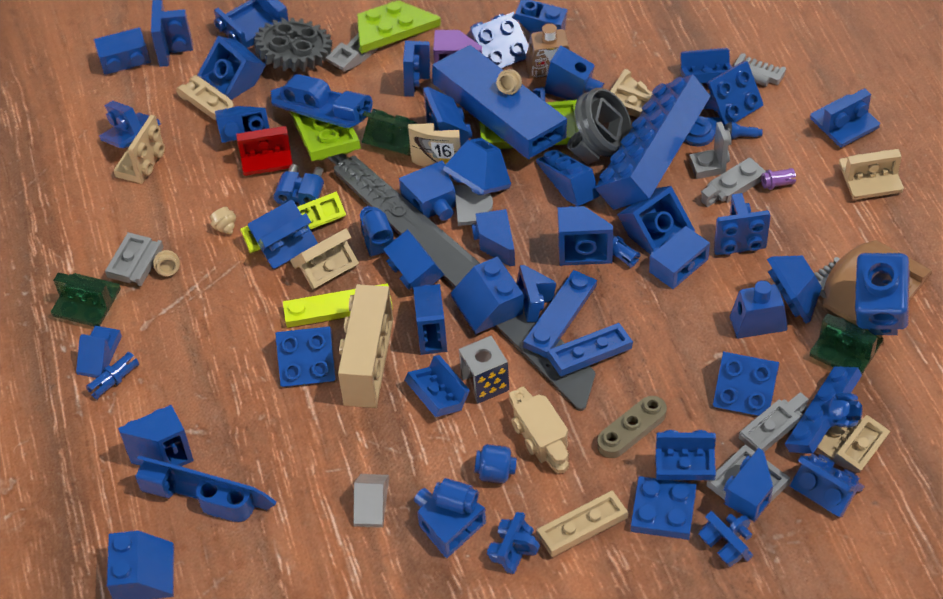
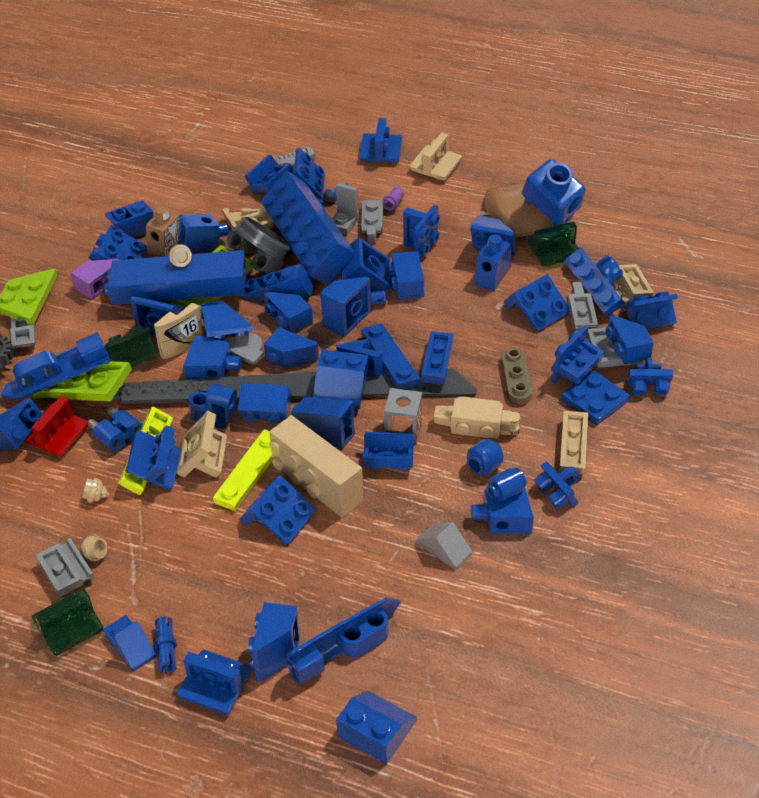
camera: 55 degrees left, 5 degrees down
blue bracket [403,41,430,97] -> none
none -> blue bracket [177,649,252,715]
none -> blue slope [264,292,313,333]

